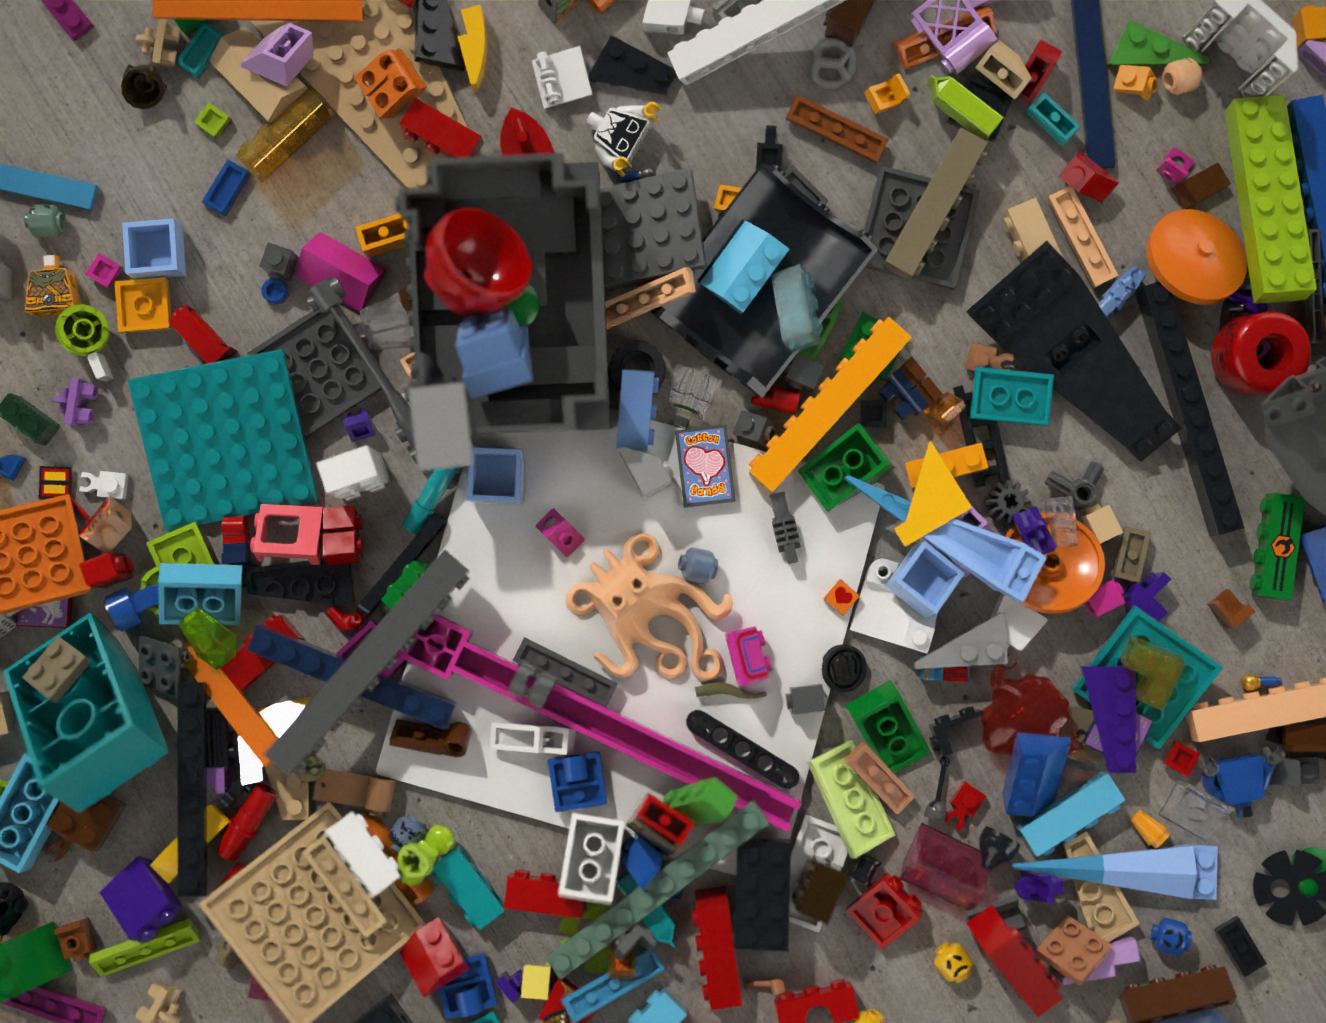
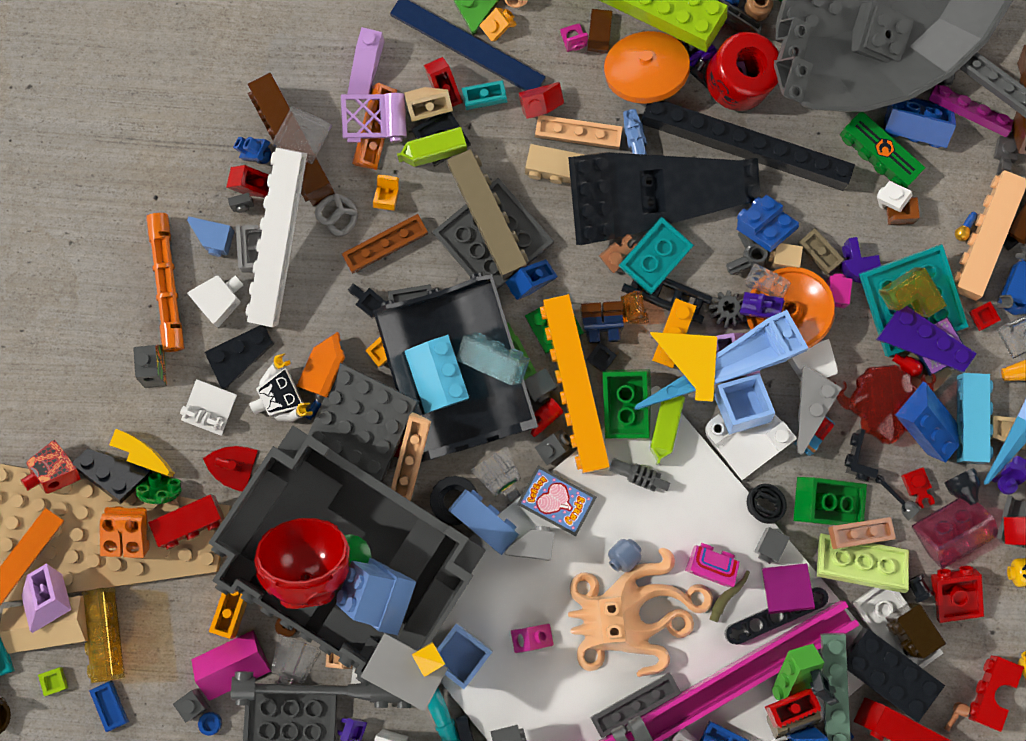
camera: 55 degrees left, 5 degrees down
orange tile [823,579,860,616] -> none
none -> green dish [136,473,181,504]
none -> orange tile [296,332,345,398]
none -> yellow slope [412,642,445,677]
none -> blue slope [505,259,558,300]
none -> lime piece [650,396,685,465]
none -> blue plate [737,194,799,252]
none -> magenta tile [762,563,815,614]
none -> black plate [810,669,839,706]
none -> white bracket [877,181,913,212]
none -> red cylinder [892,353,923,377]

